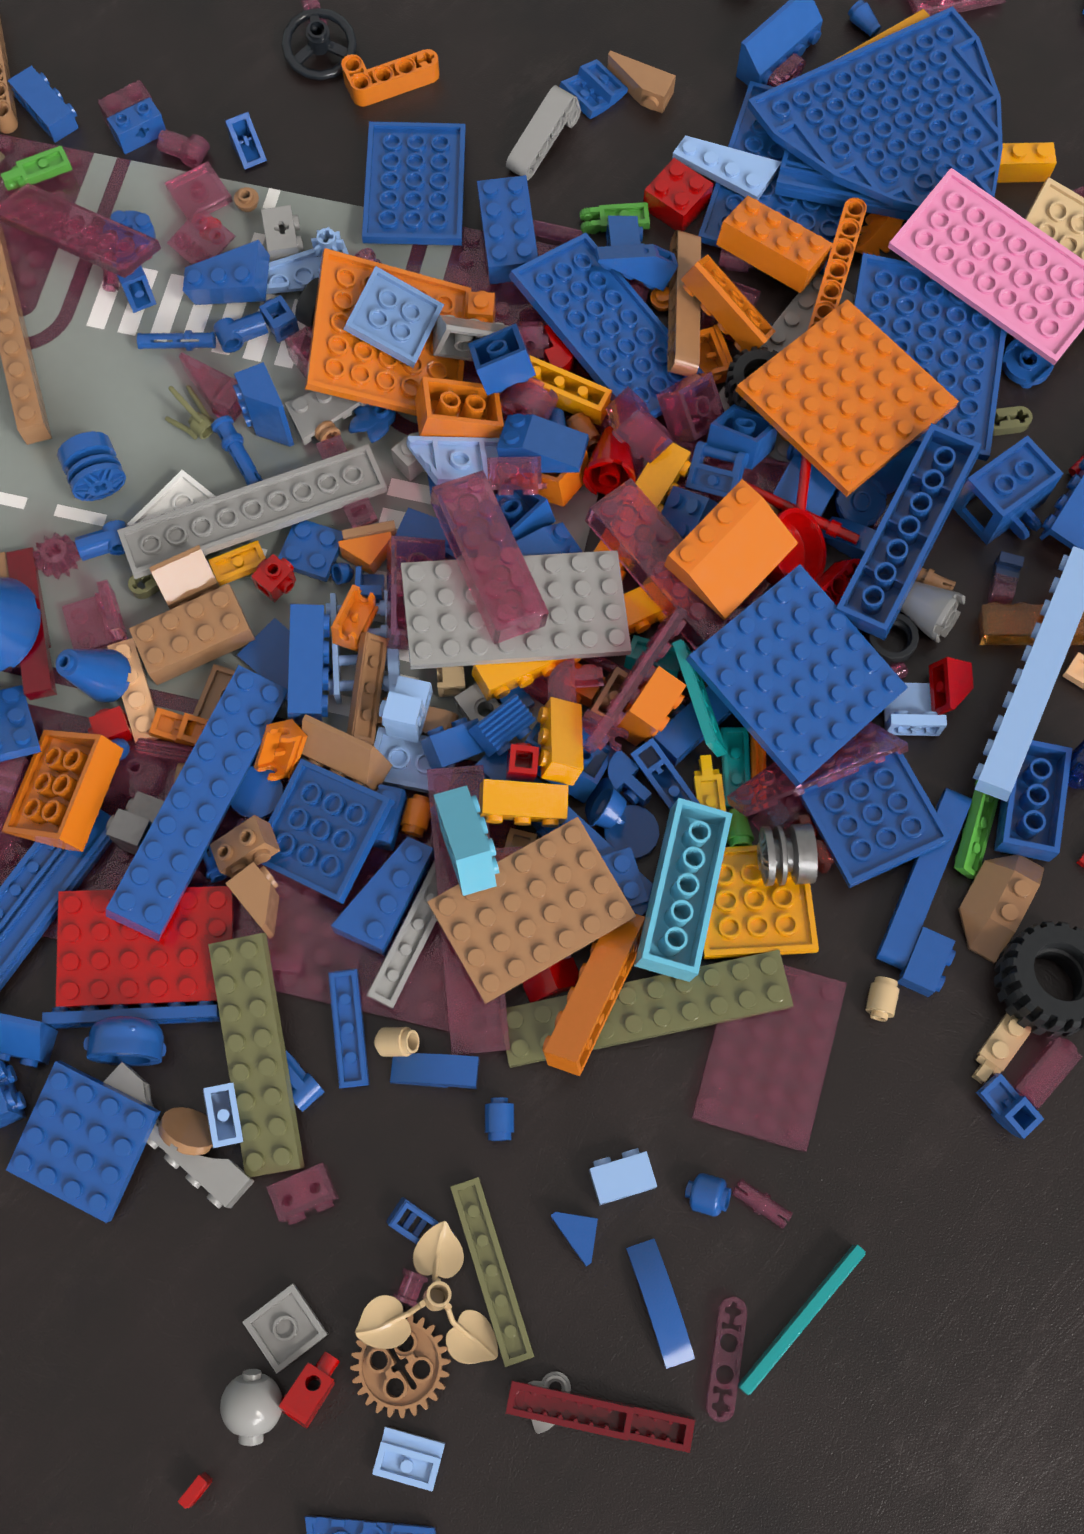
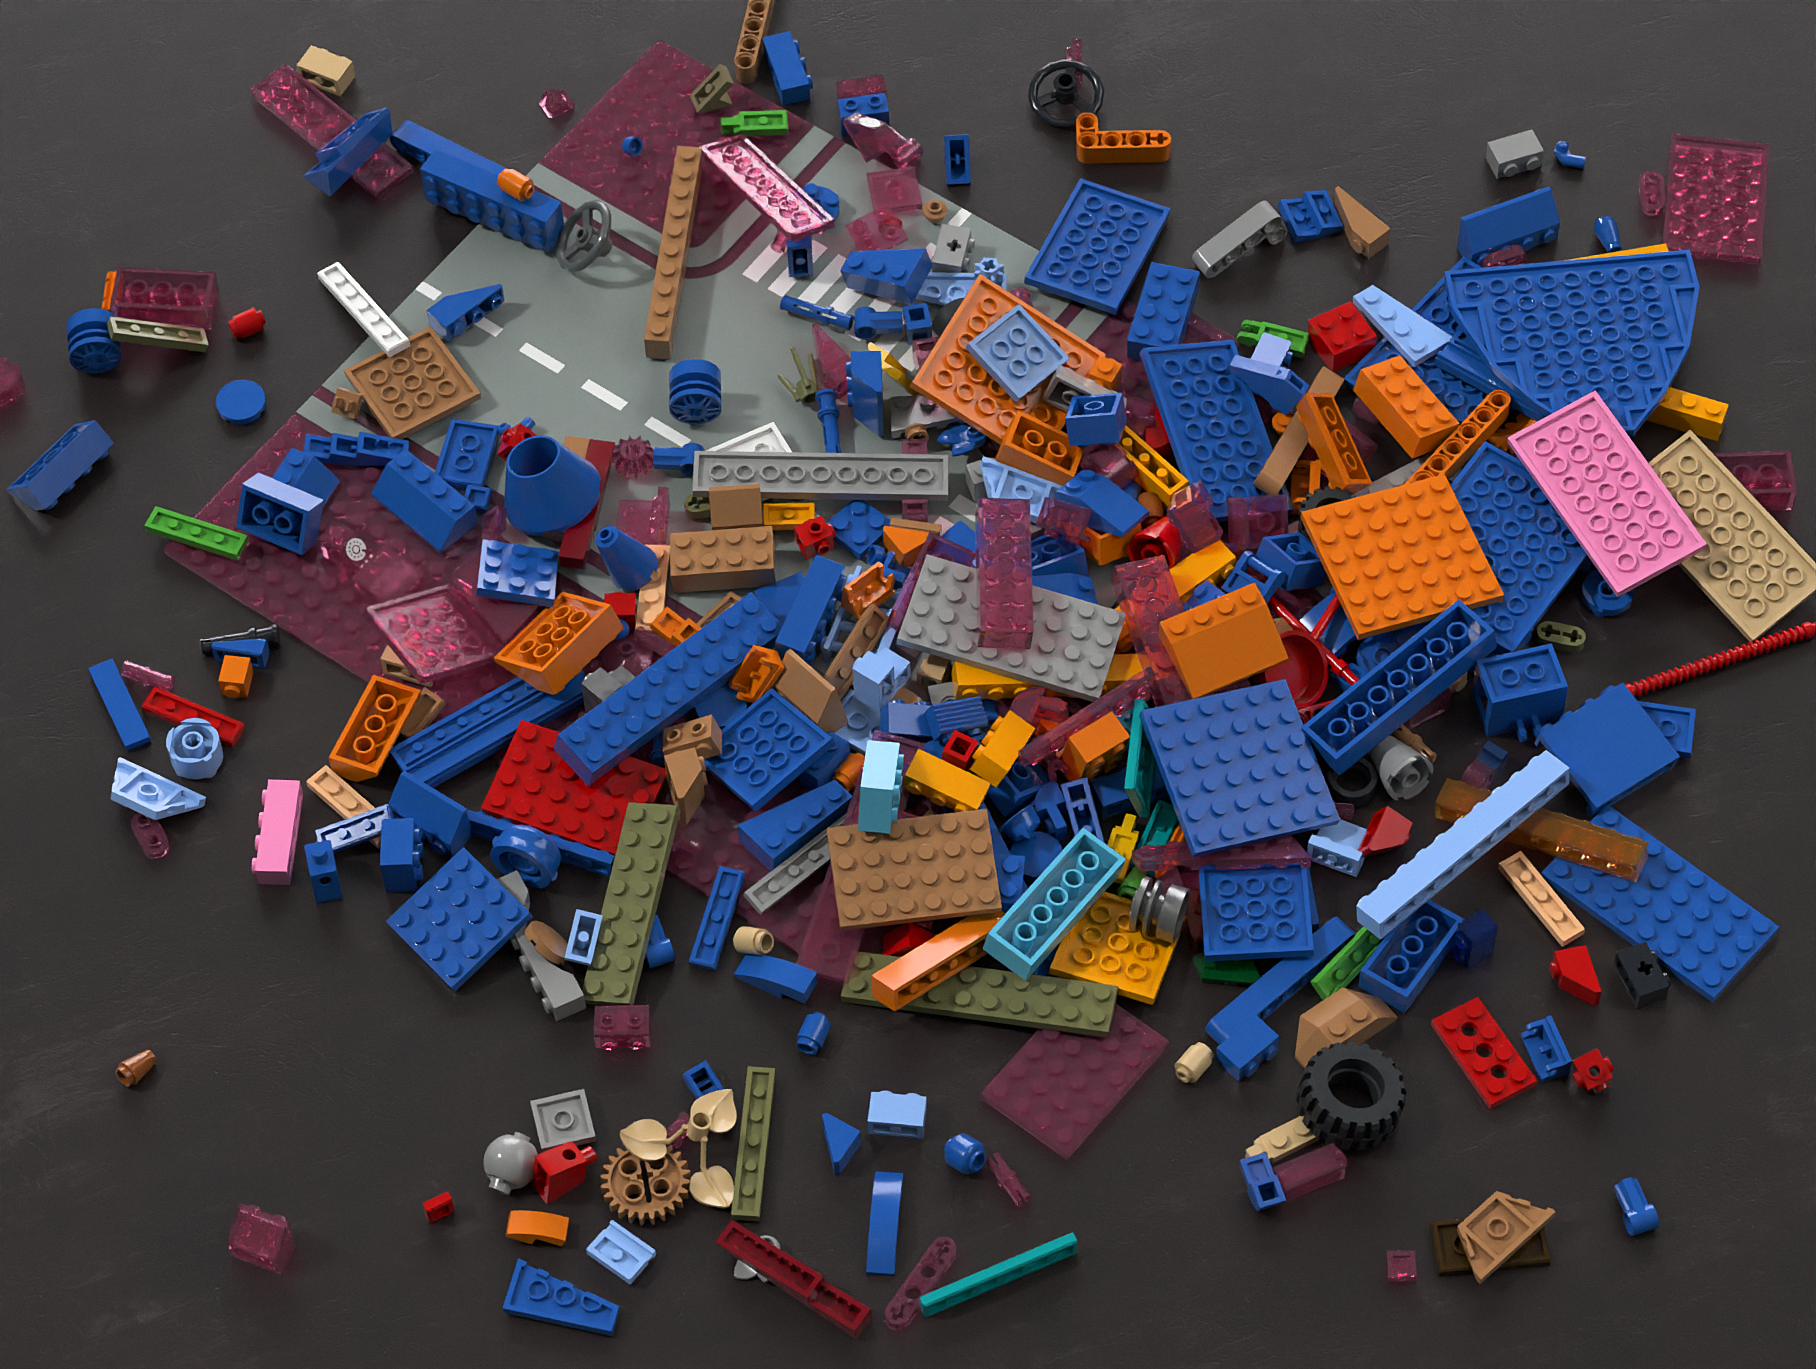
camera: 25 degrees right, 15 degrees down
none -> orange slope [506,1210,569,1246]
none -> clear pink slope [842,112,899,163]
none -> yellow slope [868,342,919,396]
none -> dark green wing [1192,952,1260,987]

